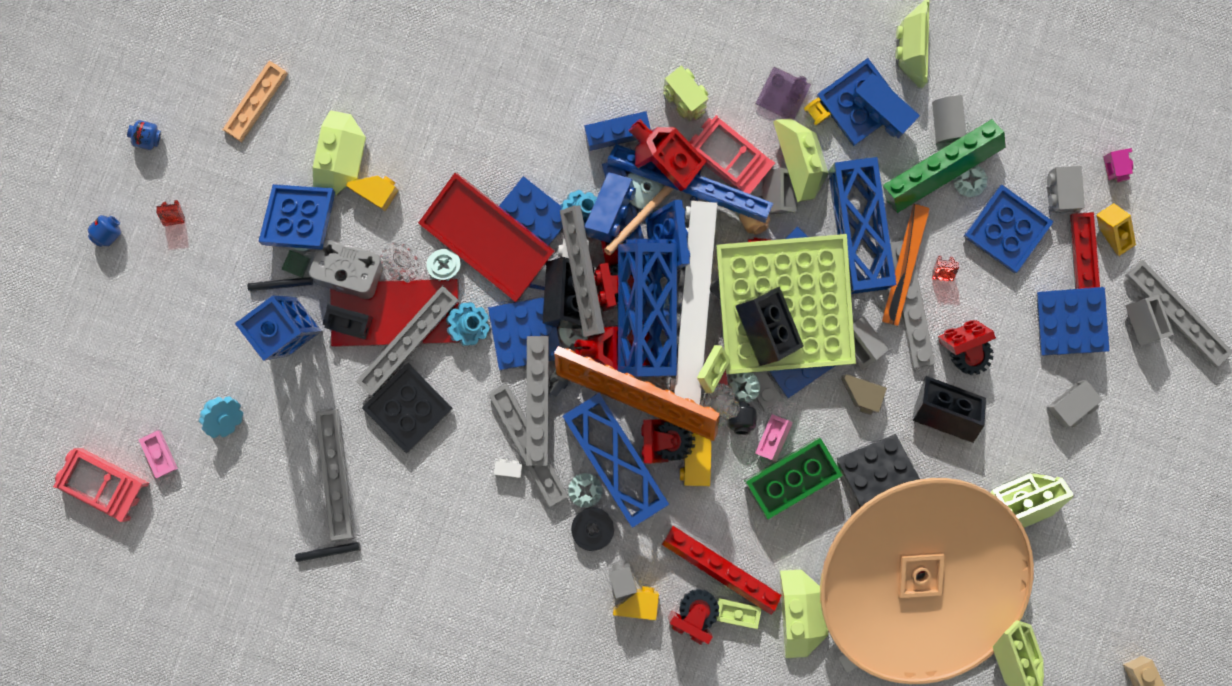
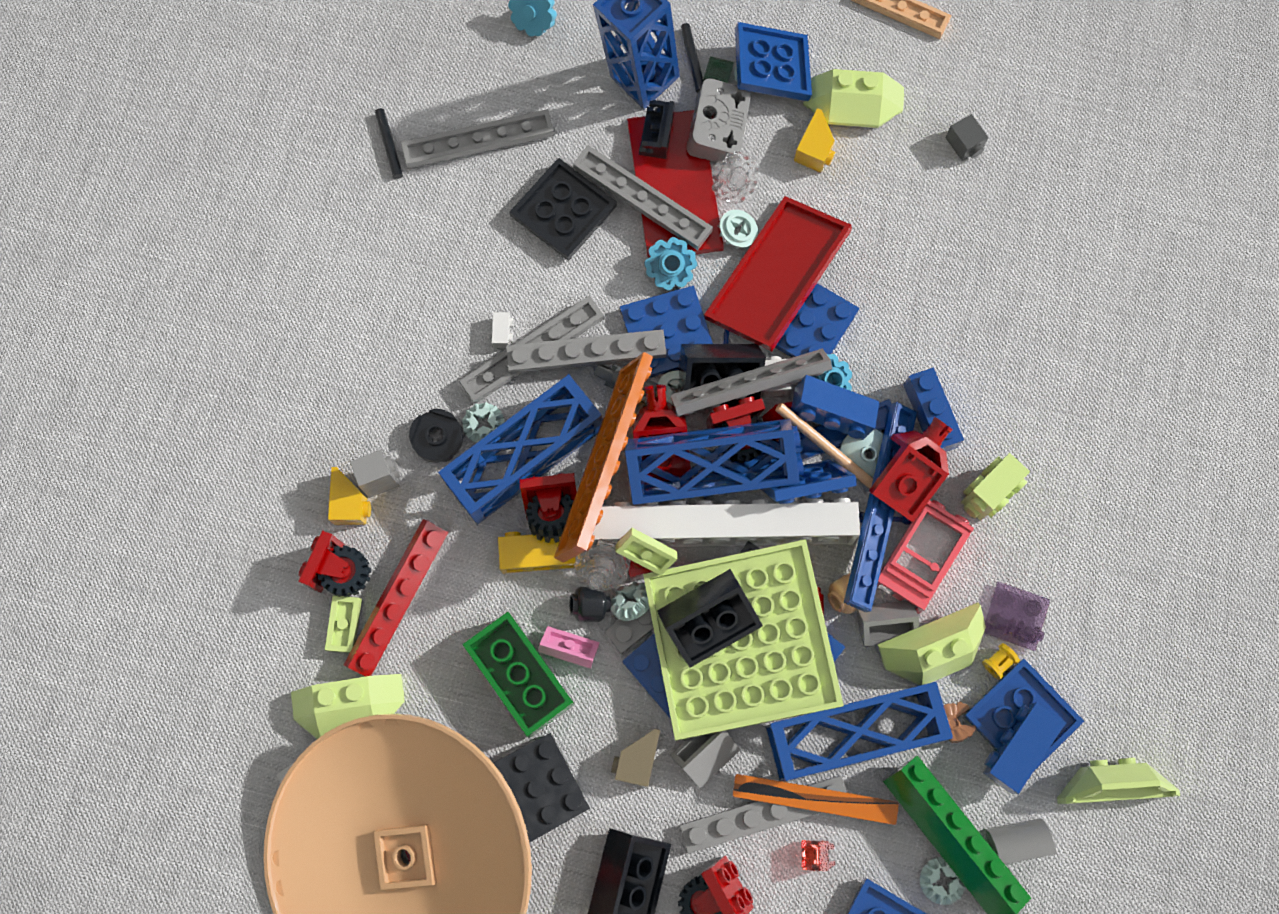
camera: 85 degrees right, 10 degrees down
none -> nougat piece [944,702,976,743]
none -> dark grey brick [945,114,989,161]

